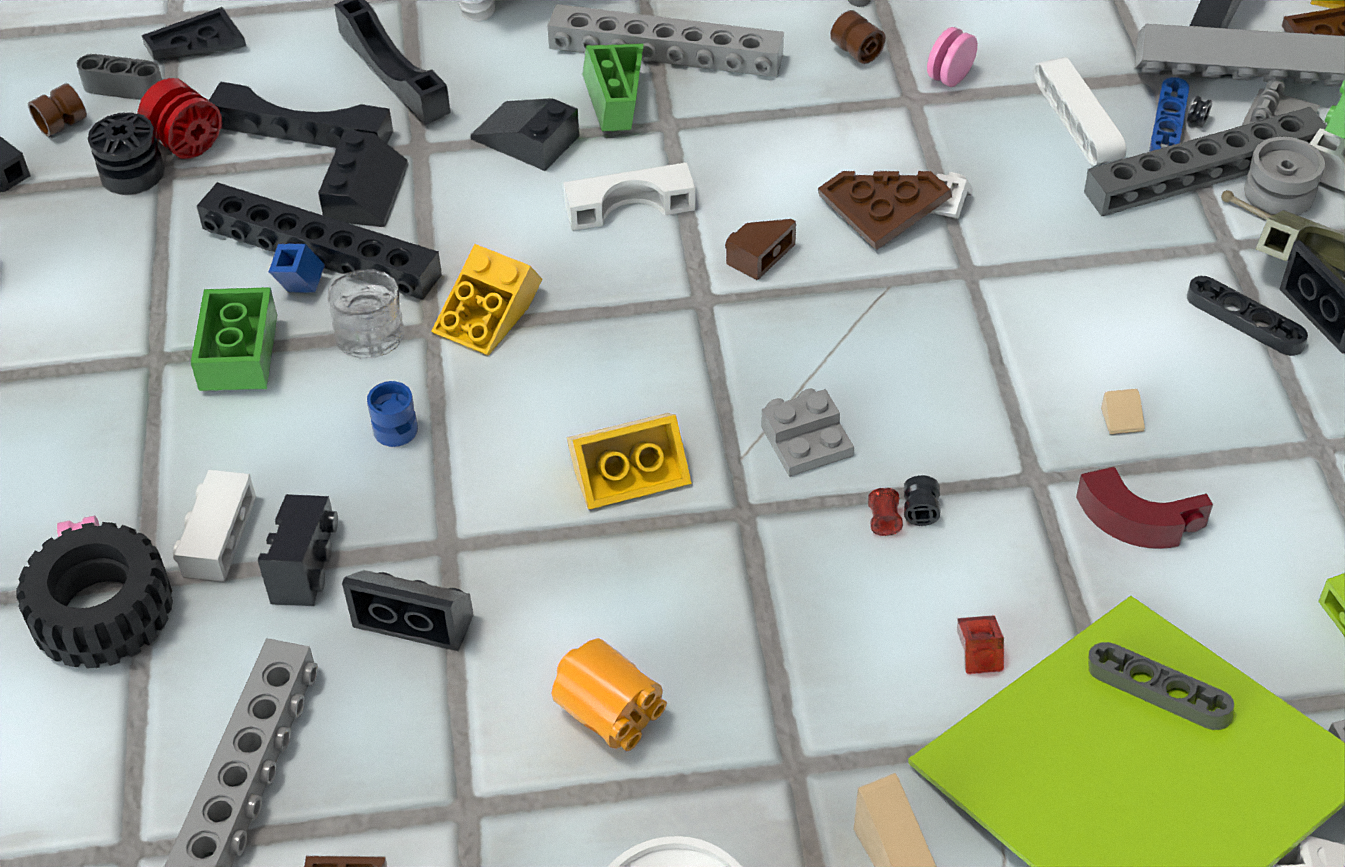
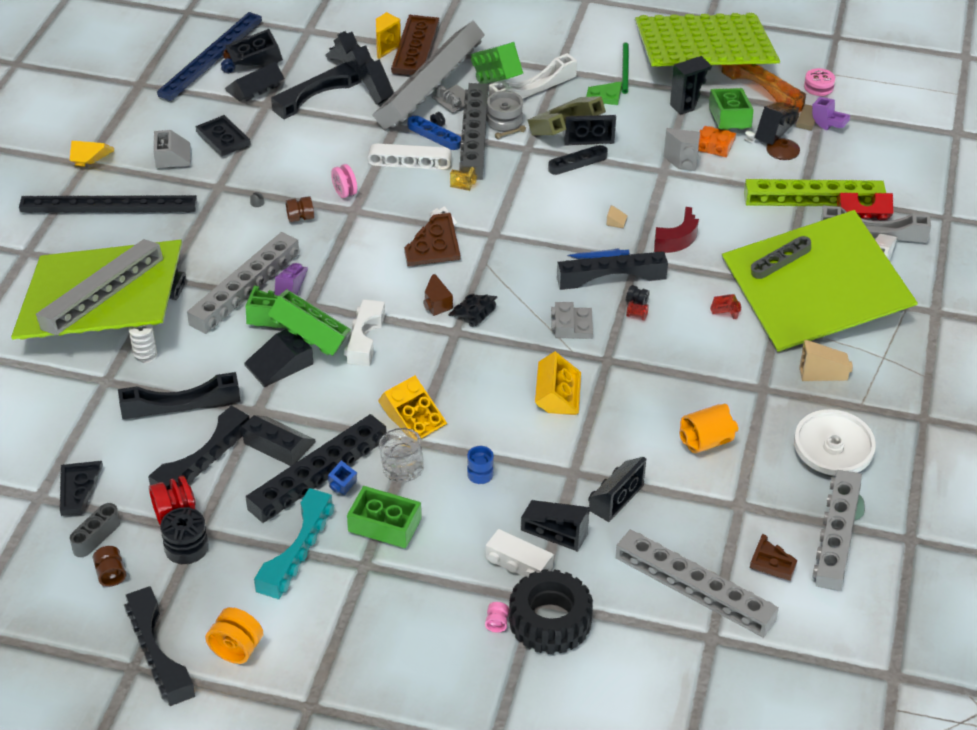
camera: 70 degrees left, 5 degrees down
none -> teal arch [254,488,334,600]
none -> bright green brick [268,289,351,356]
none -> medium lavender slope [274,263,308,296]
none -> black hinge [448,294,498,327]
none -> clear yellow bracket [450,167,477,191]
none -> black arch [557,251,668,290]
none -> blue bar [568,248,629,259]

